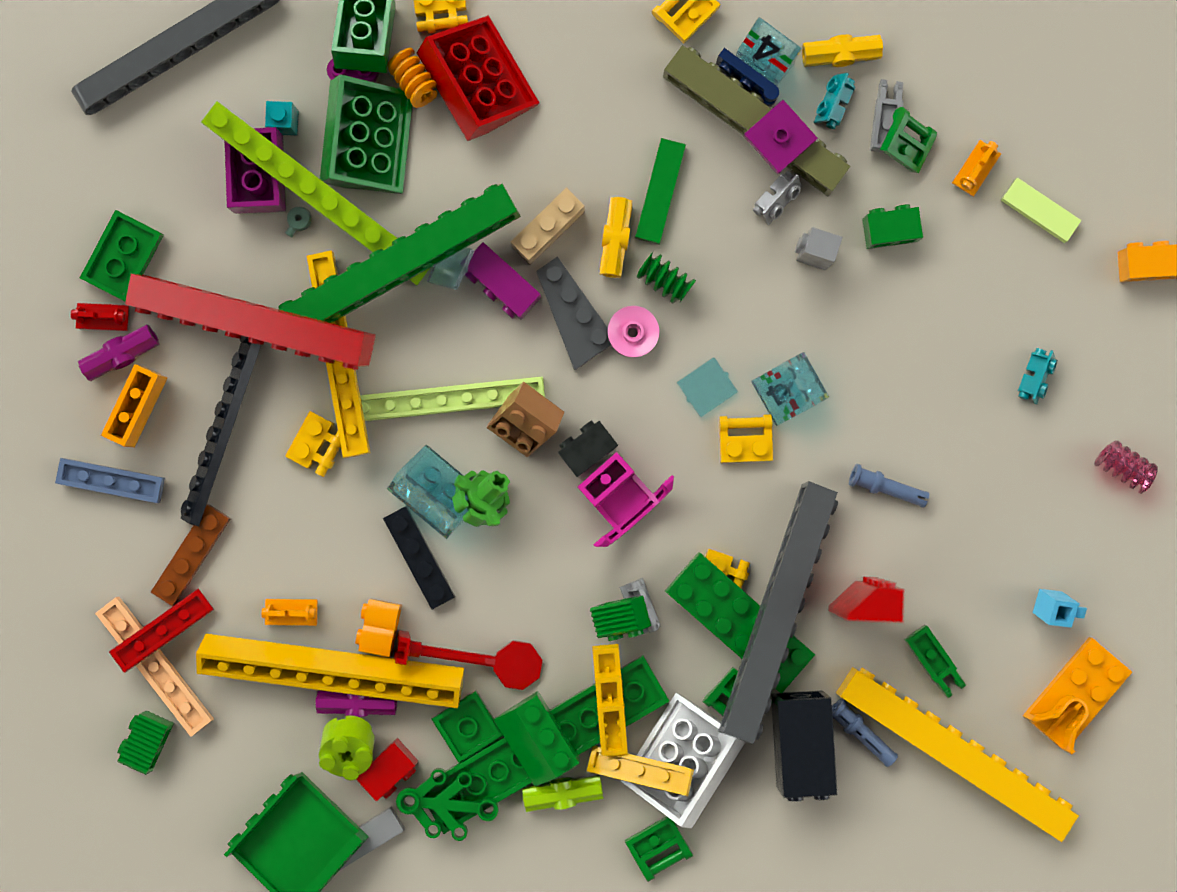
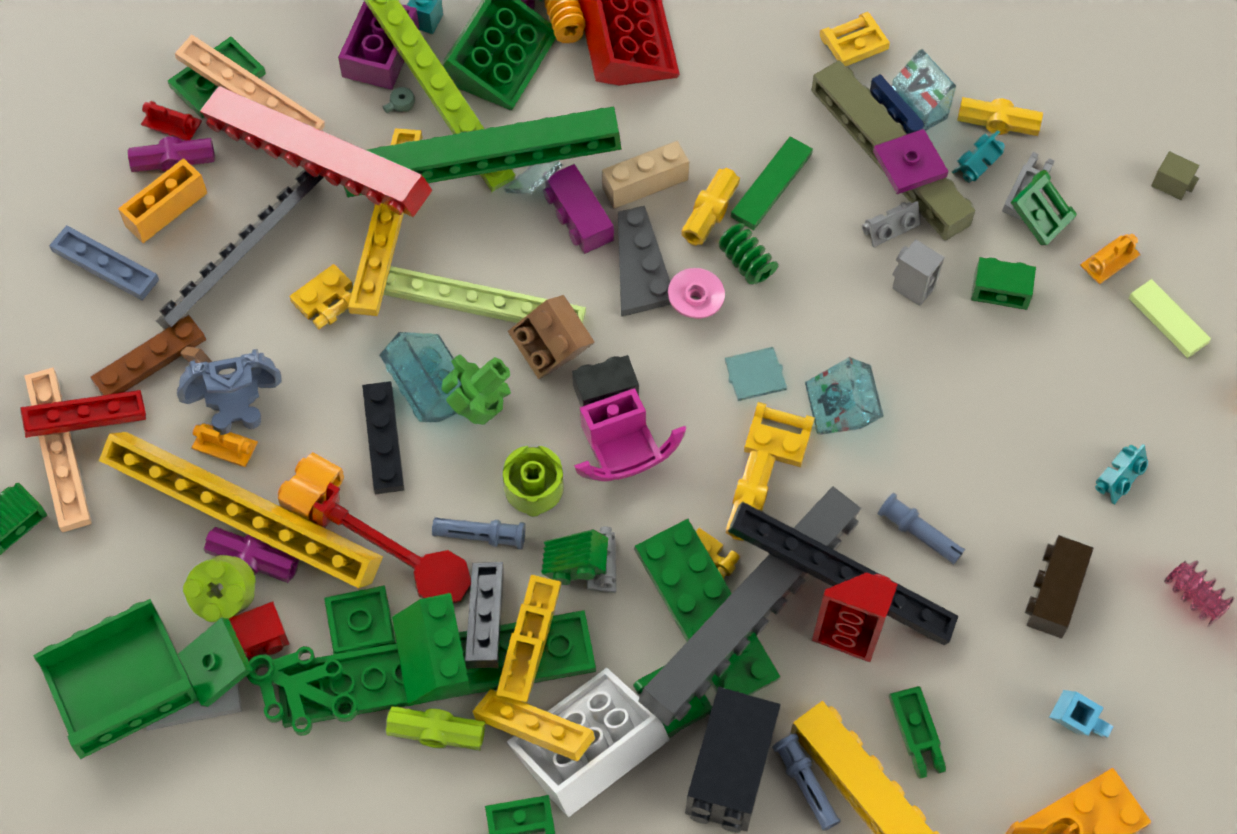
camera: 20 degrees right, 25 degrees down
none -> light nougat plate [175,34,325,131]
none -> sand blue piece [177,349,282,435]
none -> green plate [178,617,253,707]
none -> medium nougat tile [180,346,212,363]
none -> sand blue pin [432,517,526,550]
none -> plate [465,562,504,669]
none -> lime brick [503,445,564,517]
none -> yellow piece [726,450,775,541]
none -> black plate [728,502,958,645]
none -> dark brown brick [1025,535,1094,639]
none -> olive brick [1151,151,1200,200]

